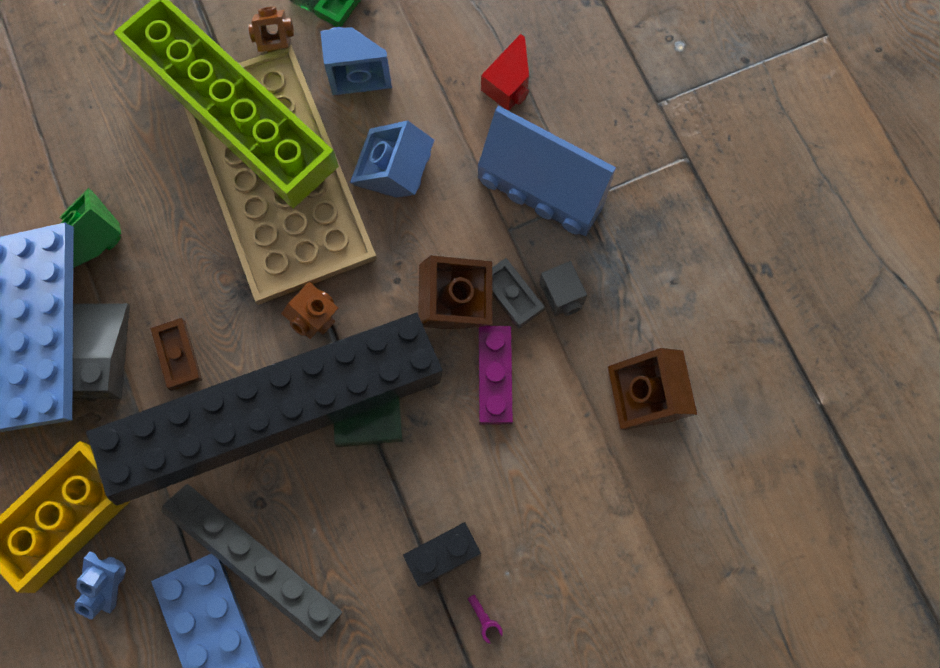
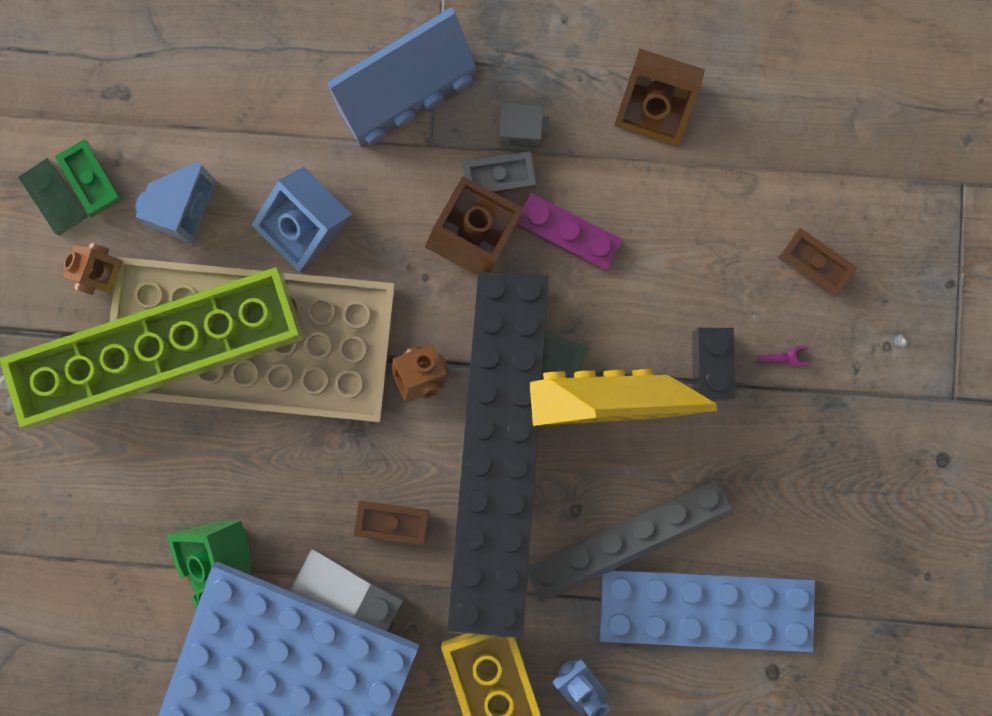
camera: 65 degrees left, 10 degrees up
red slope [481,34,529,111] -> none
none -> yellow slope [530,369,717,426]
none -> reddish brown plate [778,228,857,297]

